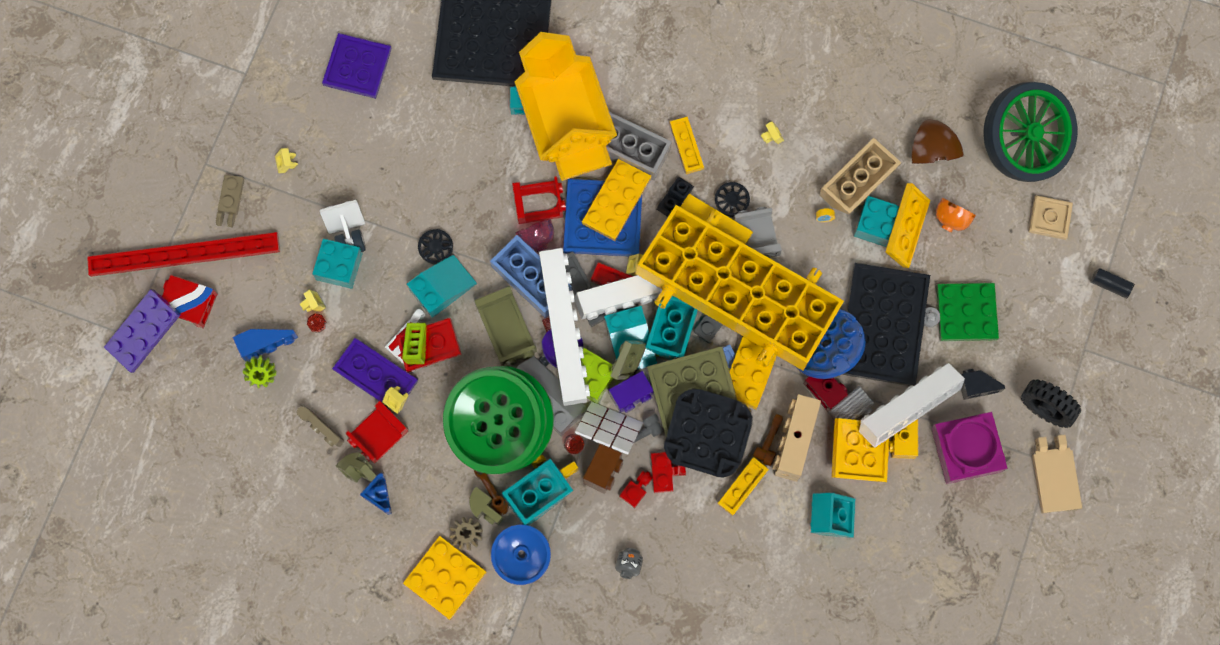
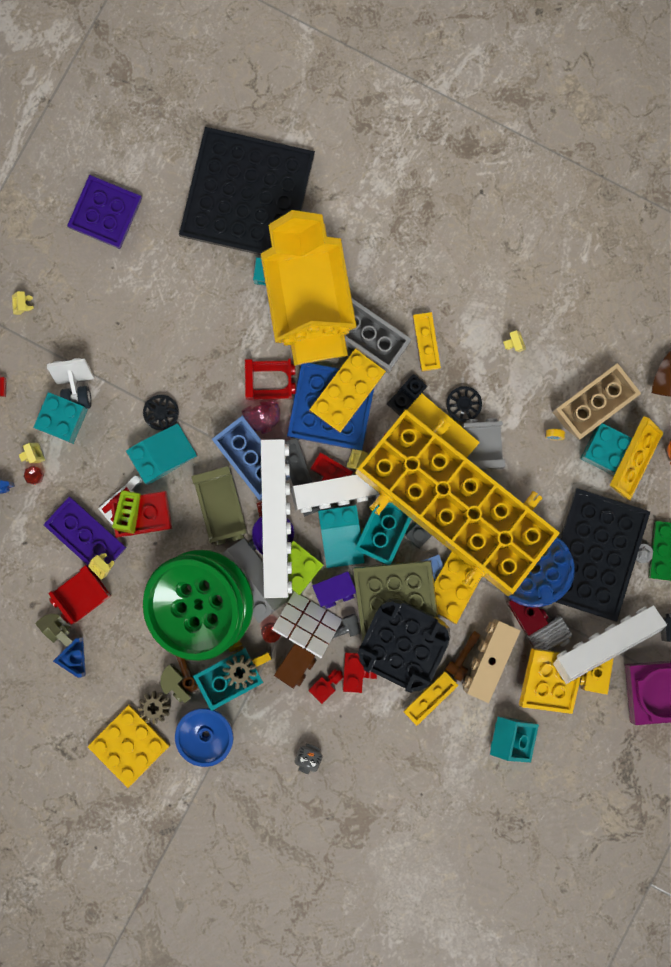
camera: 10 degrees right, 10 degrees up
dark tan hinge [297,406,344,447] -> none
olive plate [611,341,647,380] -> none
none -> dark tan gear [223,655,257,689]

